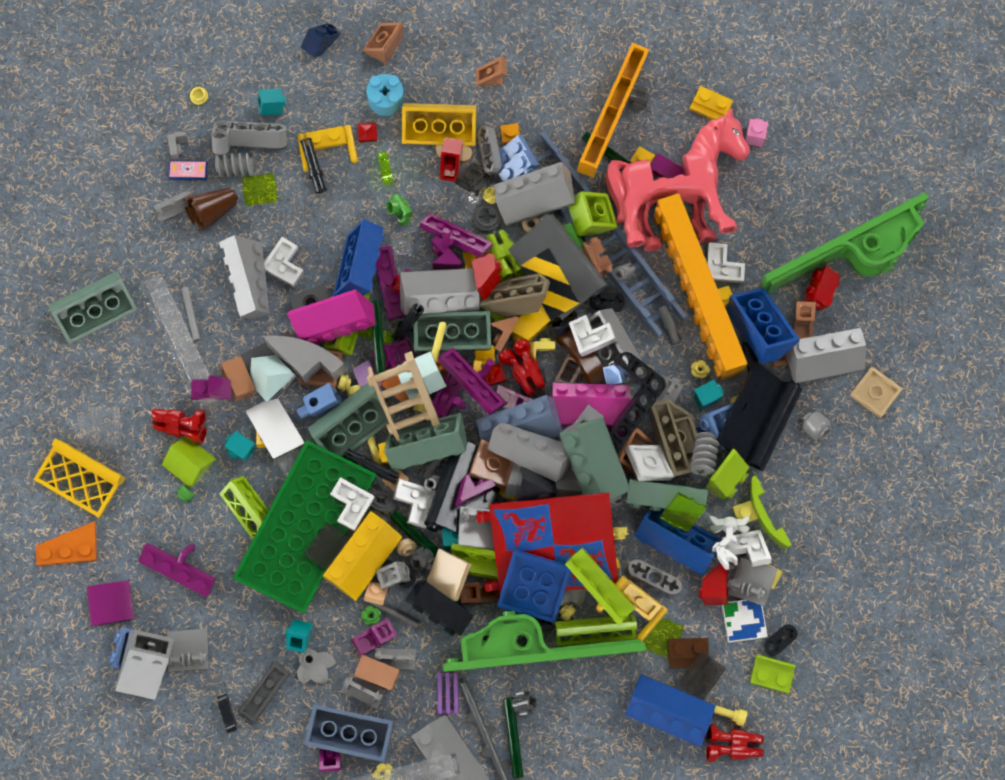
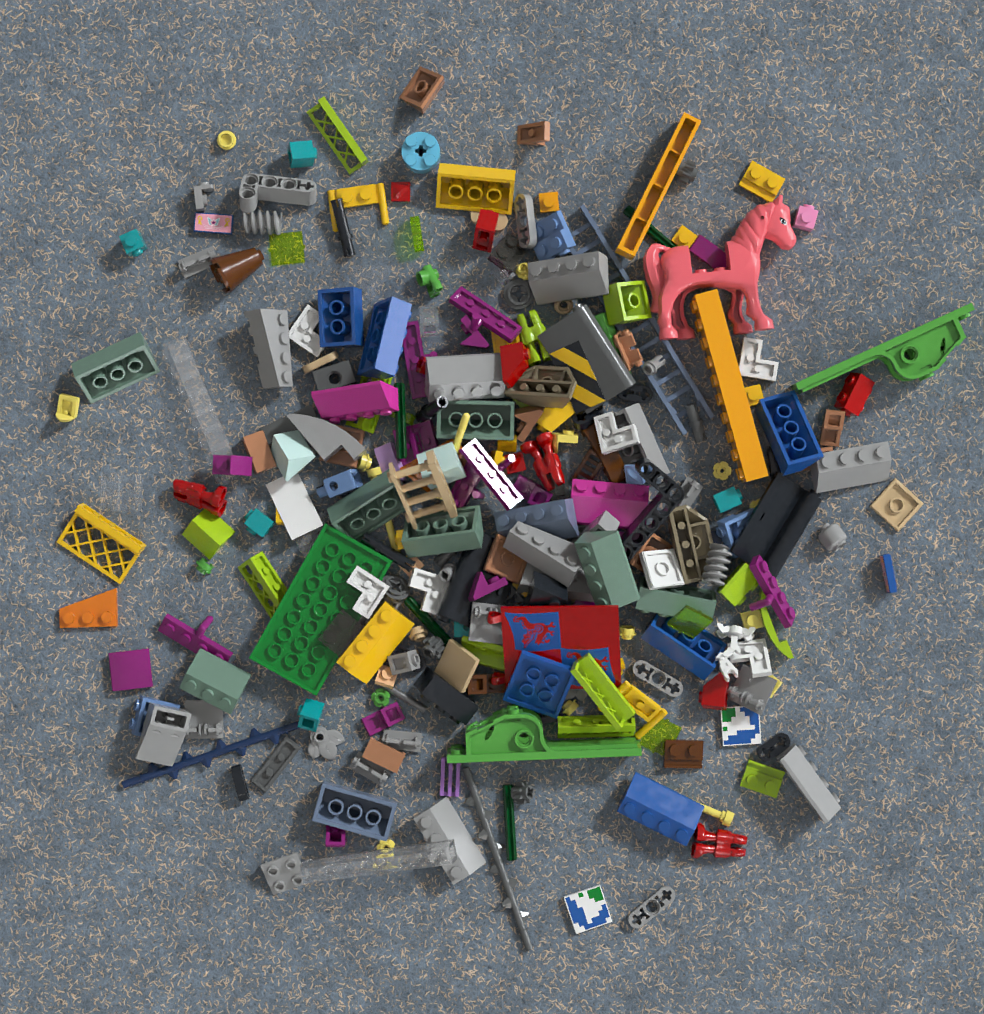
camera: 10 degrees right, 15 degrees up
light grey bar [181,287,201,342] -> none
dark blue slope [301,23,341,57] -> none
clear smoke plate [678,651,726,700] -> none
none -> light yellow plate [55,393,80,422]
none -> teal brick [119,229,147,257]
none -> dark blue plant [122,721,300,788]
none -> sand green slope [180,648,252,715]
none -> tan tile [302,351,339,373]
none -> lime fence [306,96,368,175]
none -> blue slope [318,287,364,348]
none -> magenta plate [749,555,796,628]
none -> light grey slope [775,743,841,824]
none -> blue tile [880,554,897,593]

